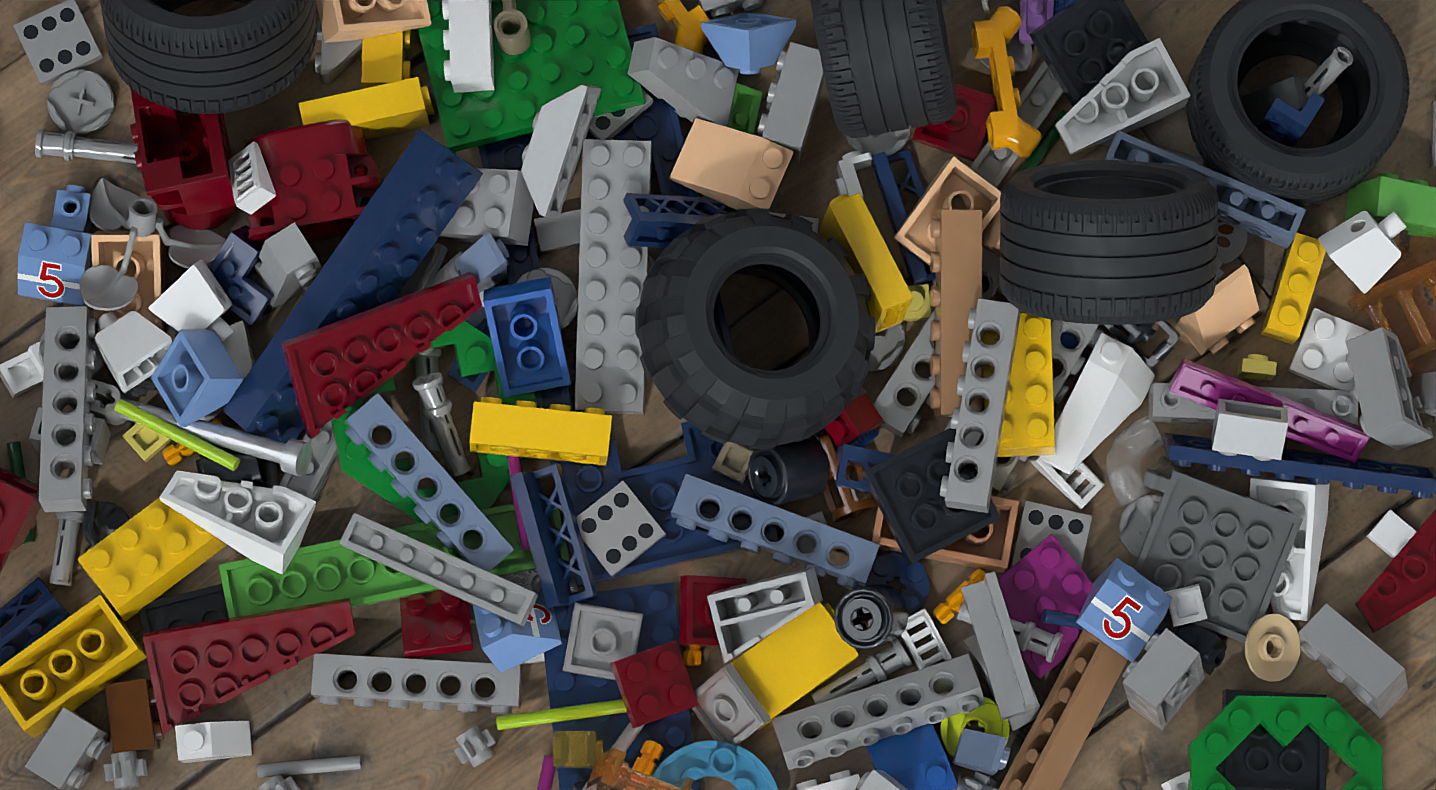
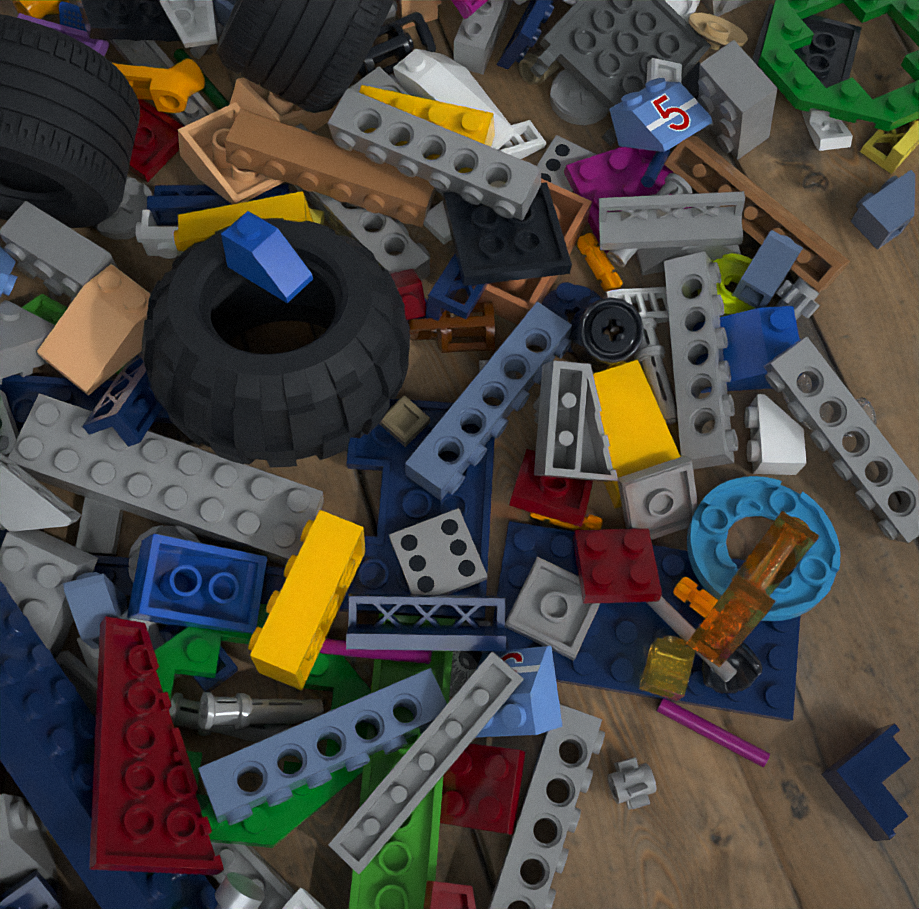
camera: 75 degrees left, 10 degrees down
lime bar [496,699,627,730] -> none
black piece [748,438,829,506] -> none
clear cylinder [1106,416,1163,508] -> none
none -> blue slope [221,211,313,303]

